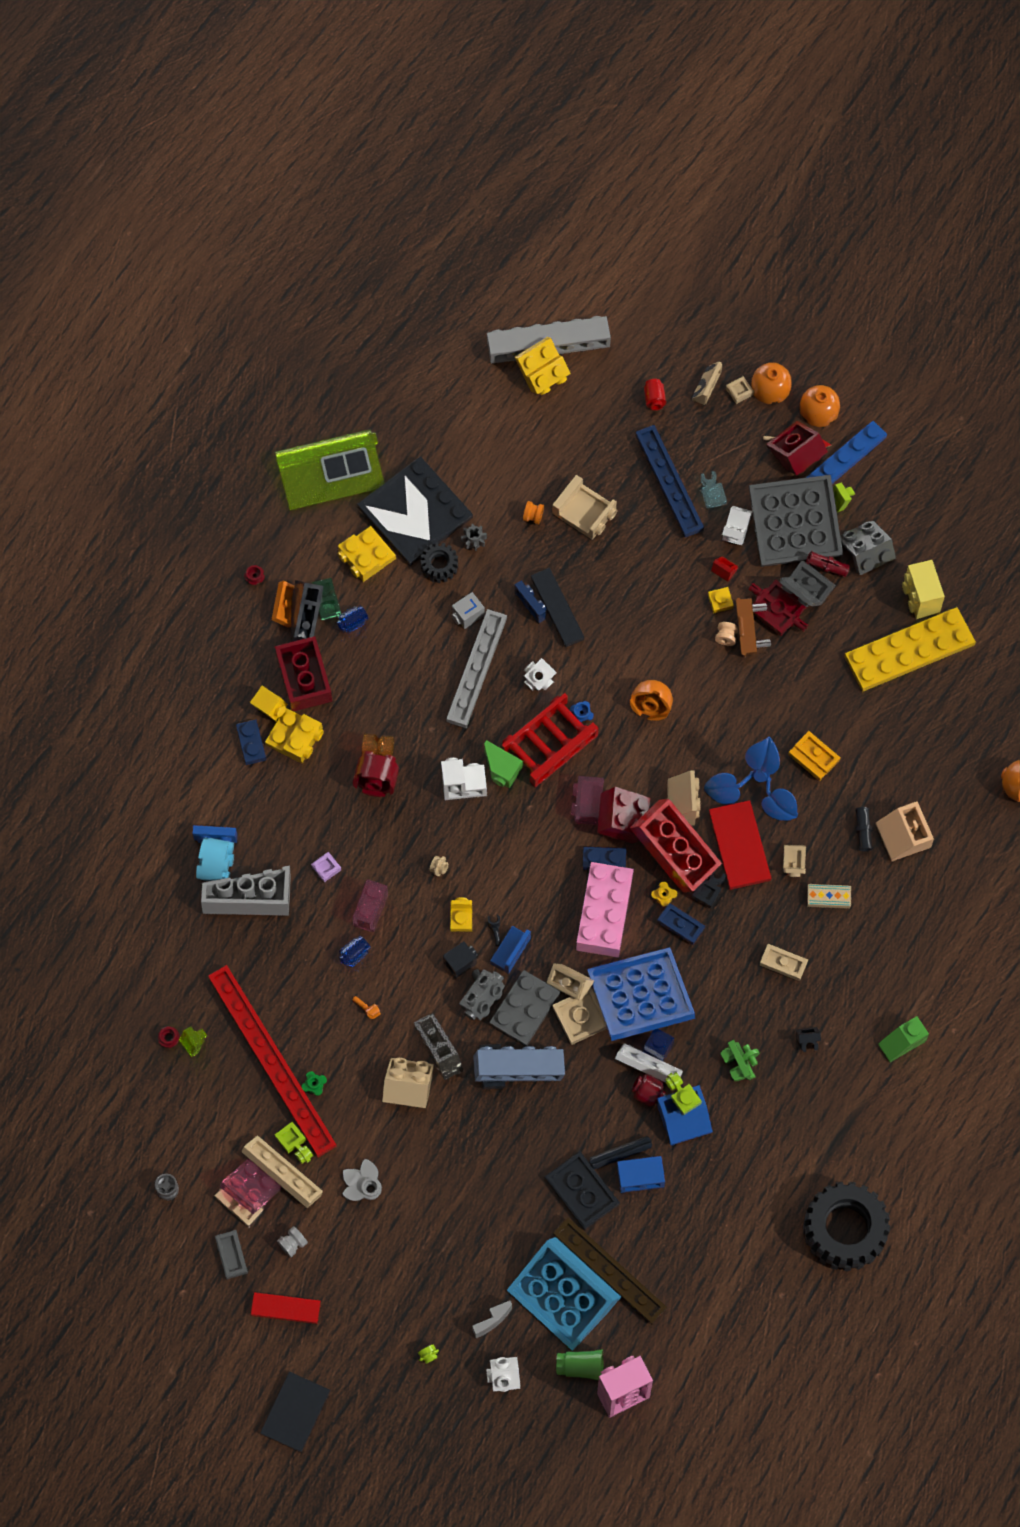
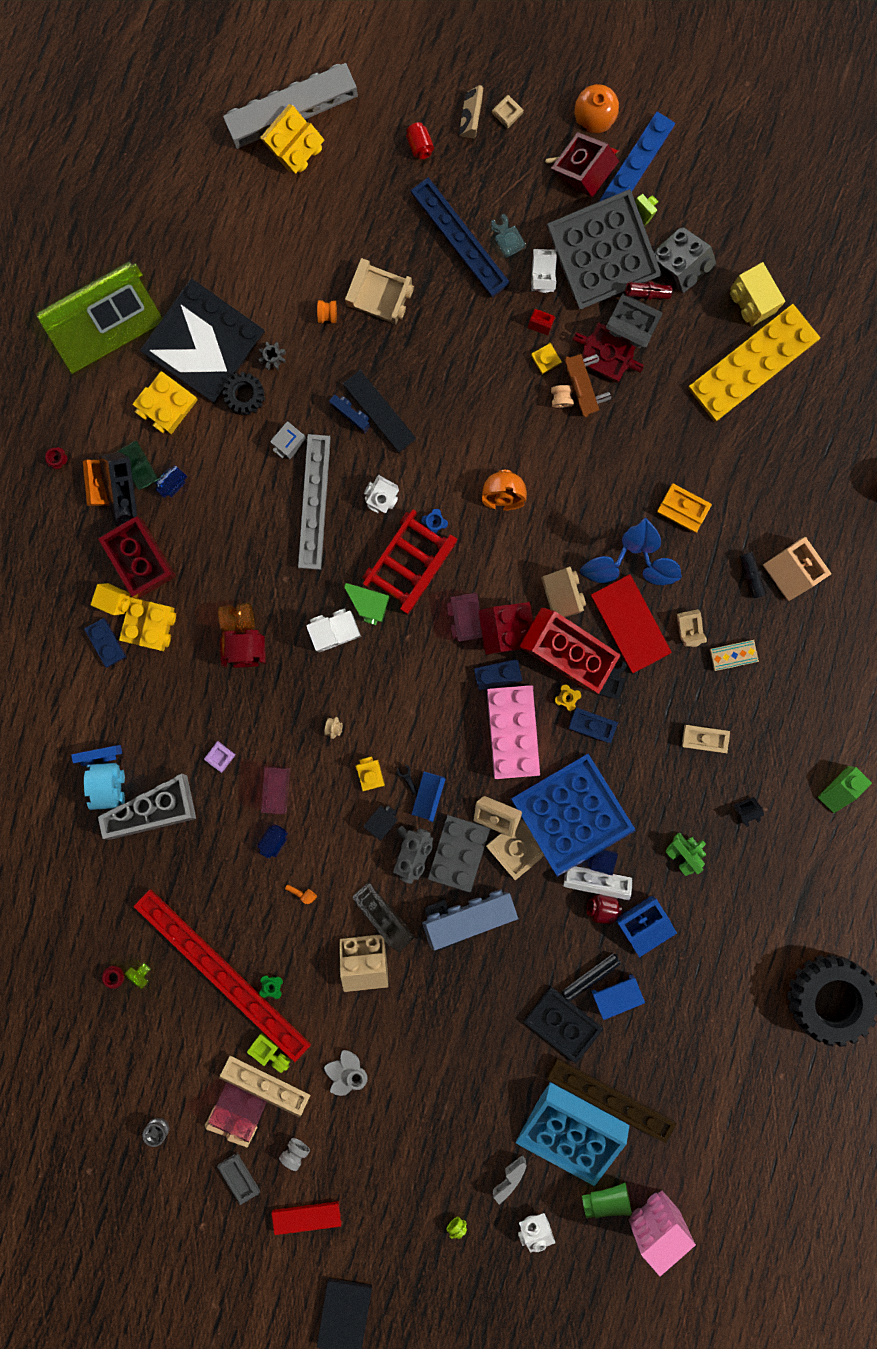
camera: 10 degrees left, 20 degrees up
lime plate [665,1072,702,1116] -> none
orange cylinder [751,363,791,404] -> none

